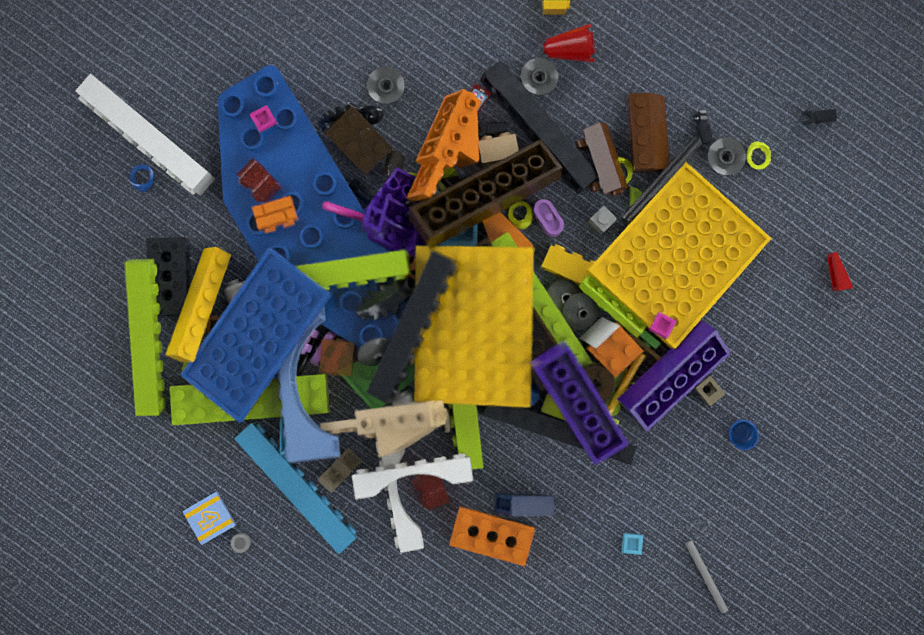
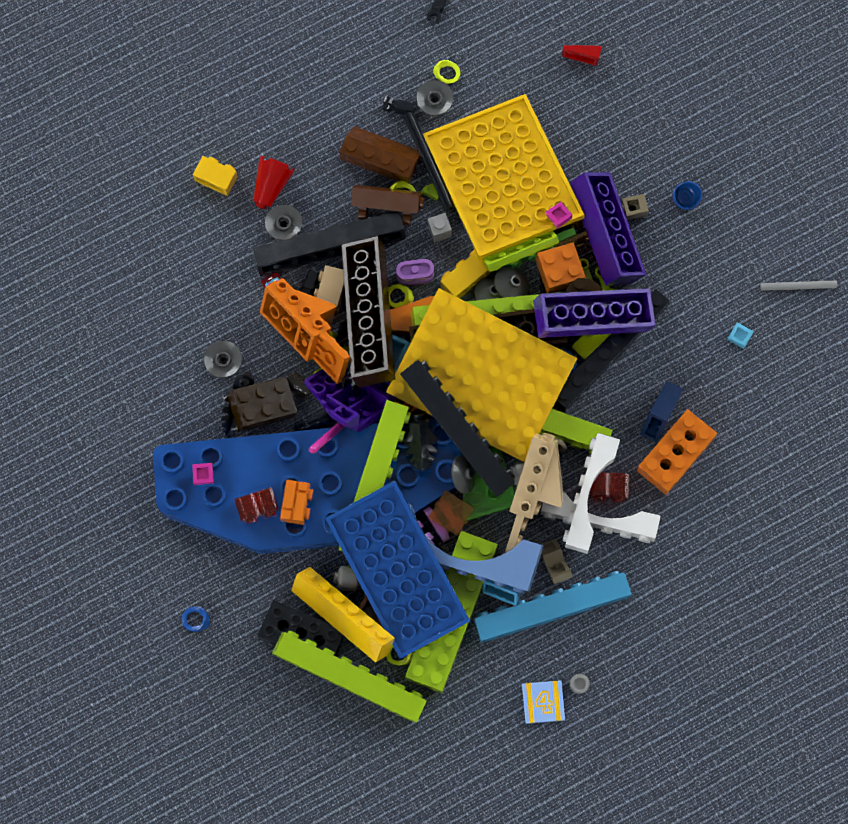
camera: 60 degrees left, 10 degrees down
white brick [75,74,215,196] -> none
white sticker [580,317,619,348] -> none
yellow bar [607,353,645,415] -> none

